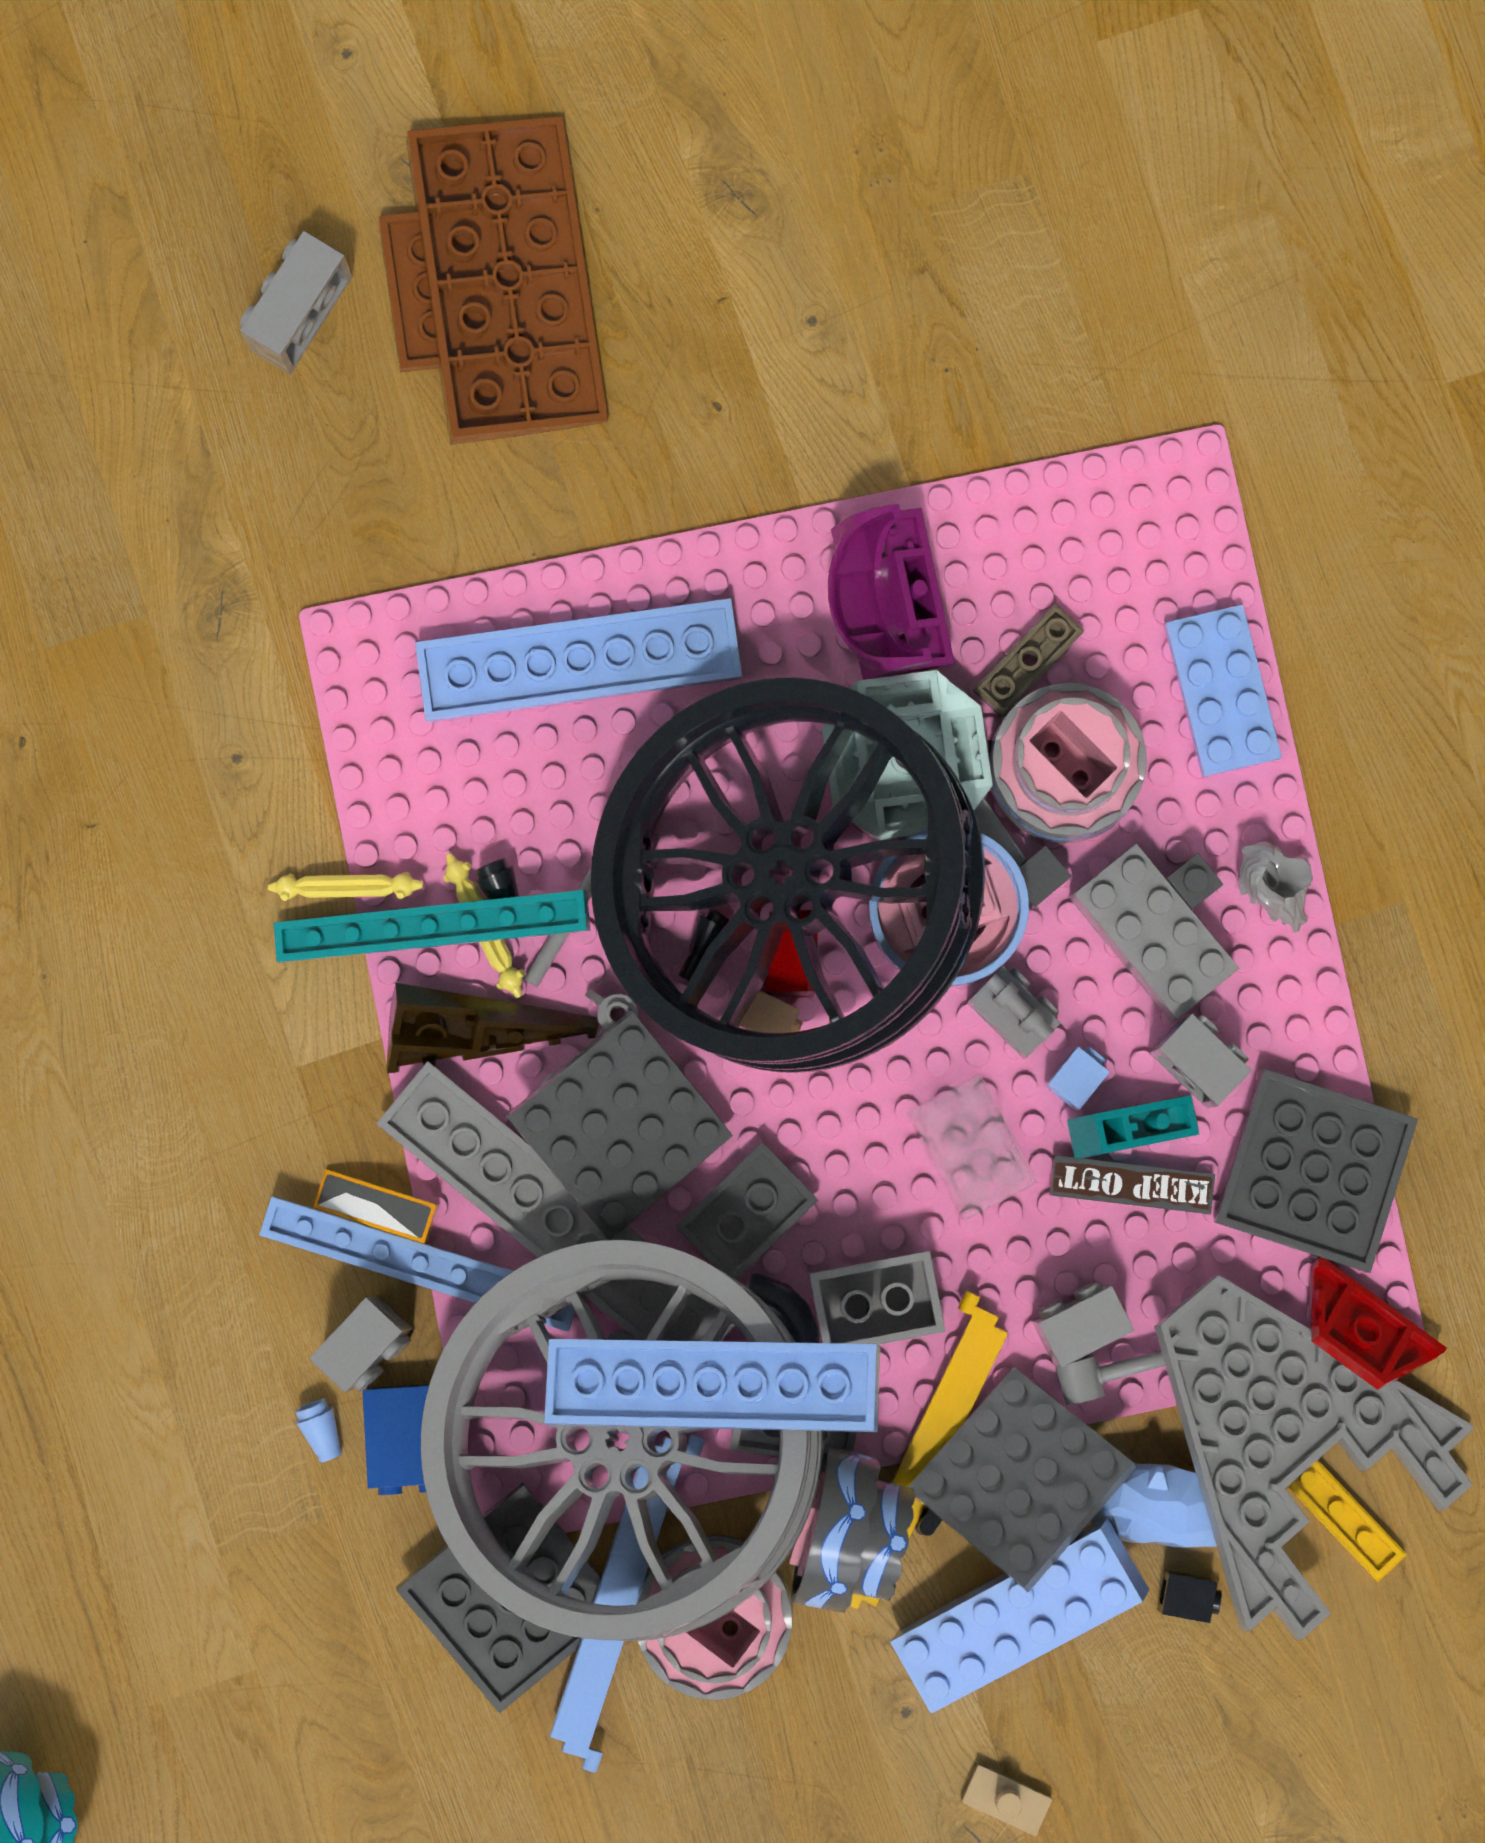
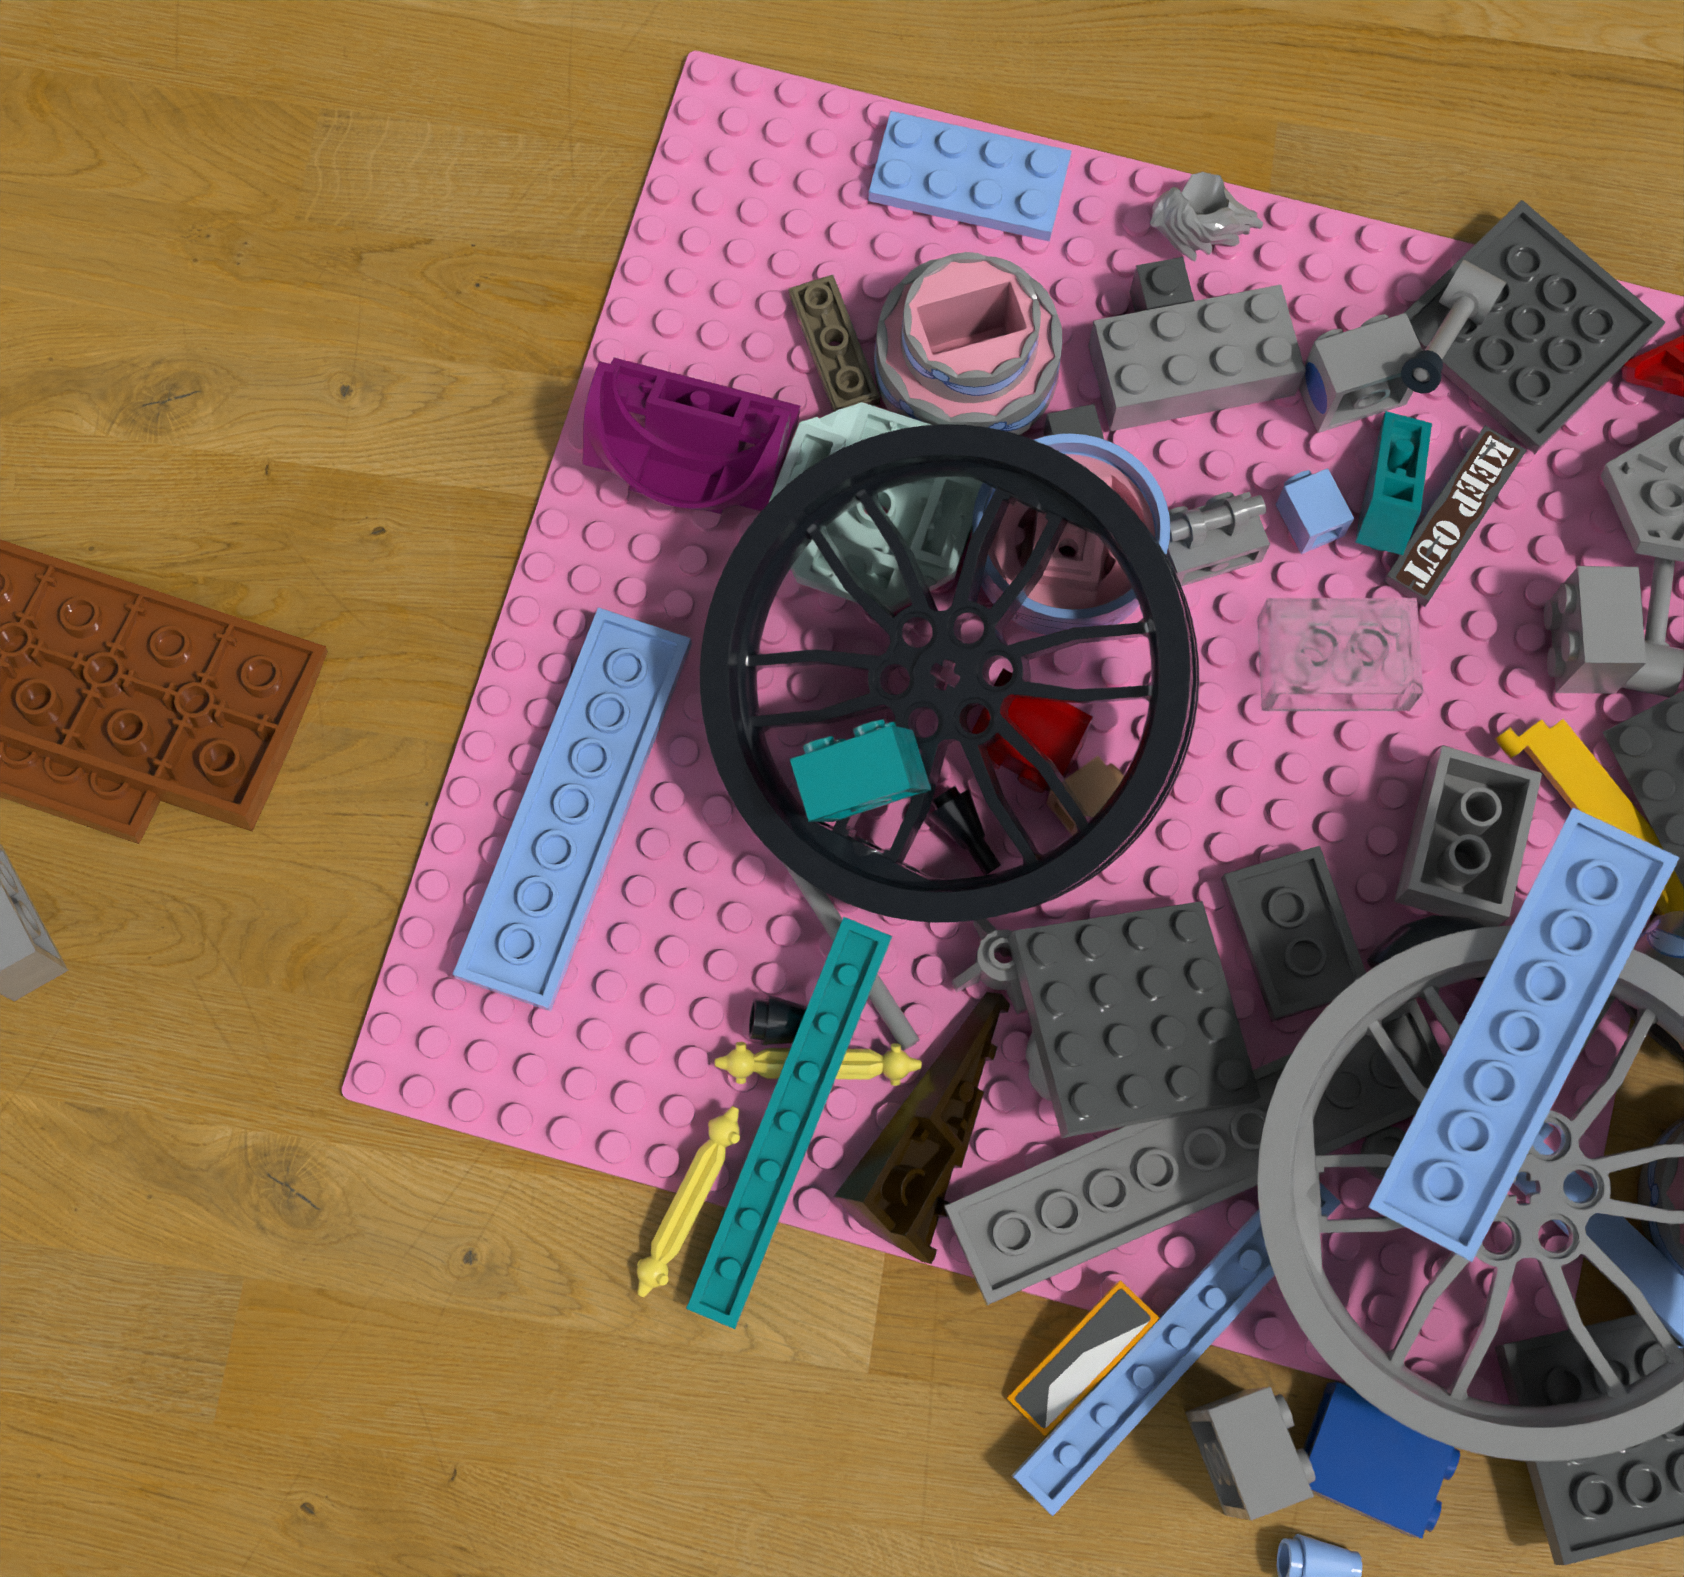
camera: 60 degrees left, 10 degrees down
none -> teal brick [790,719,931,822]
none -> light grey piece [1401,260,1507,393]

